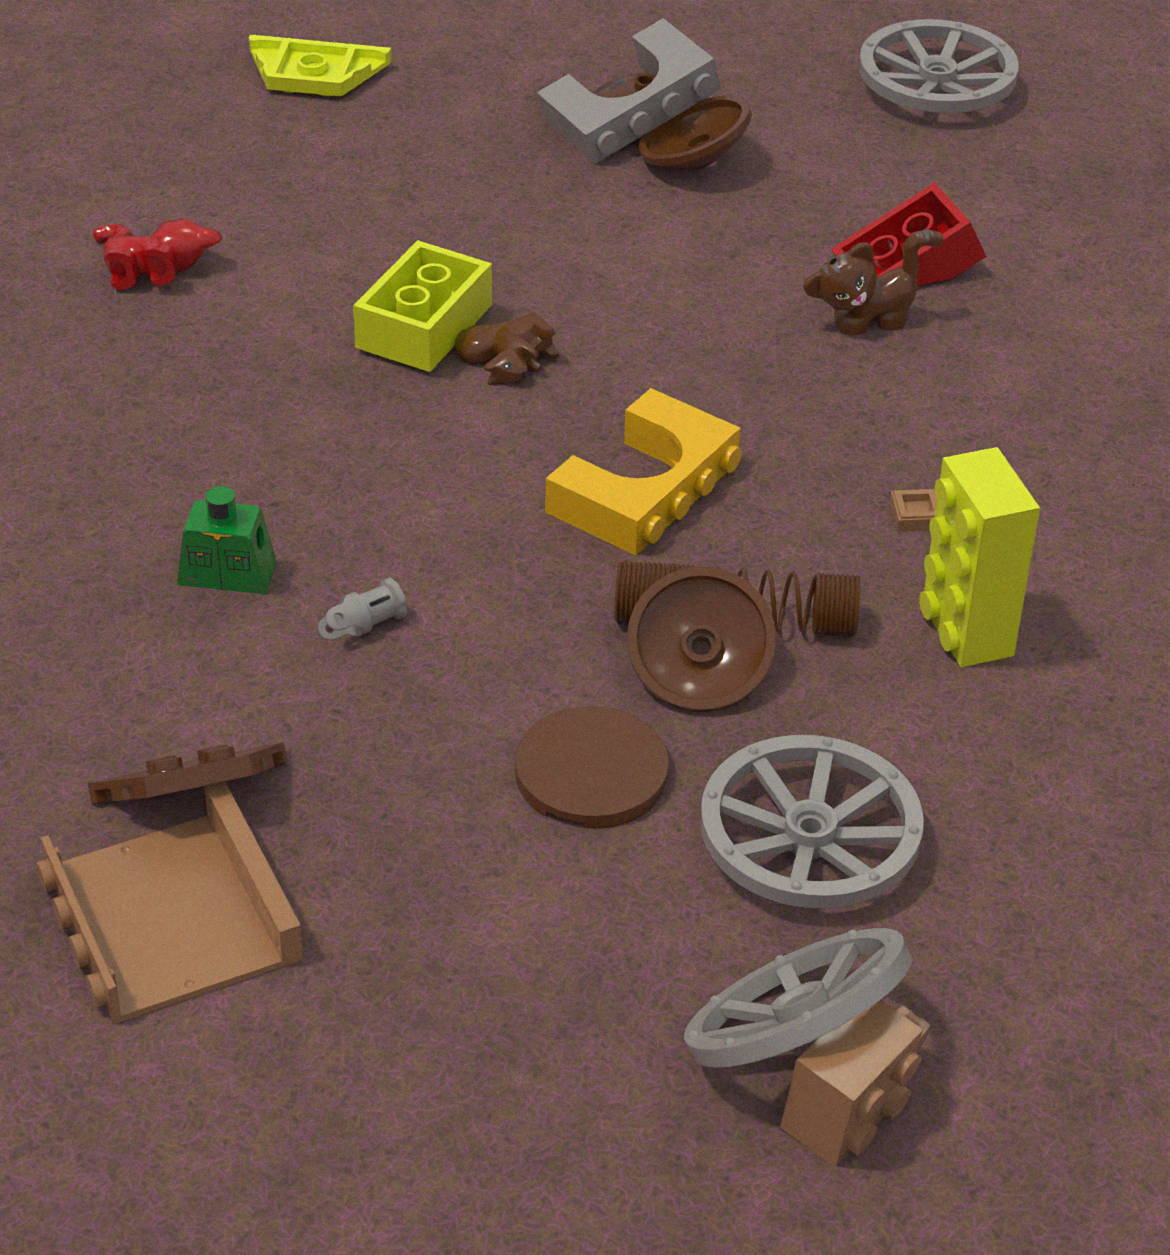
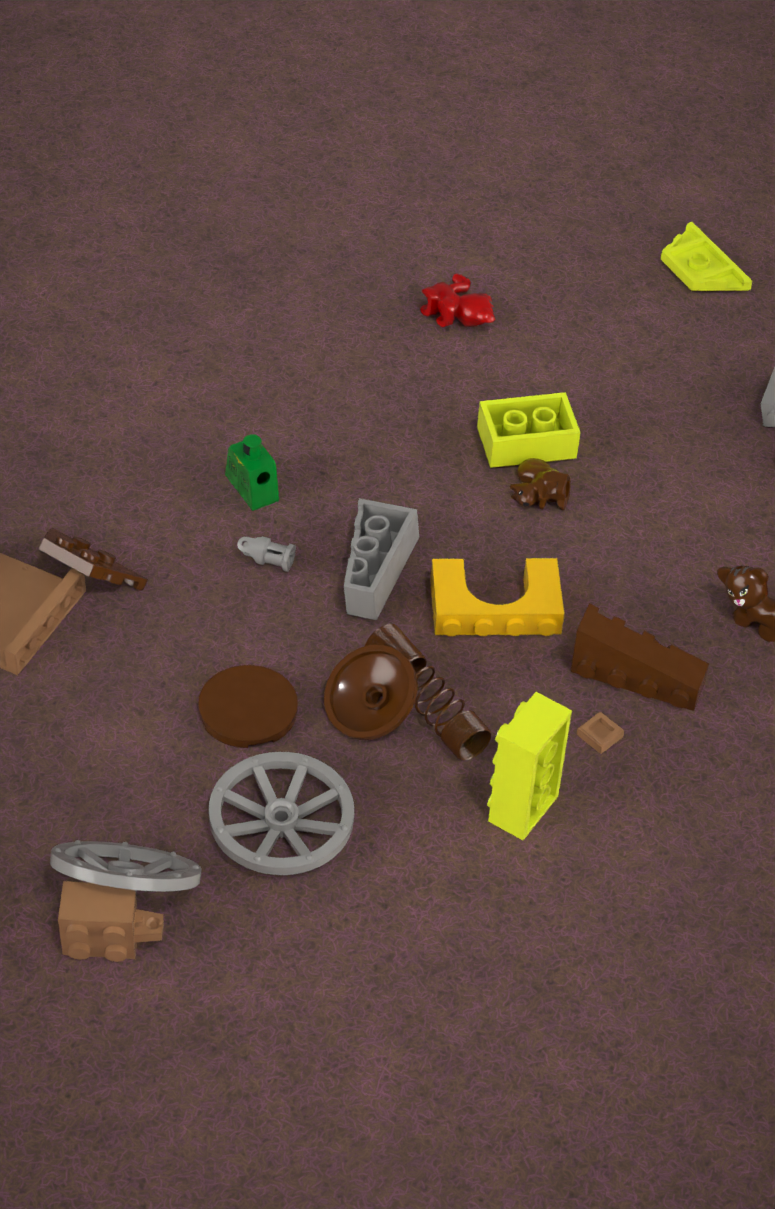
camera: 50 degrees right, 5 degrees up
none -> light grey wedge [344,498,419,620]
none -> reddish brown wedge [571,603,709,711]

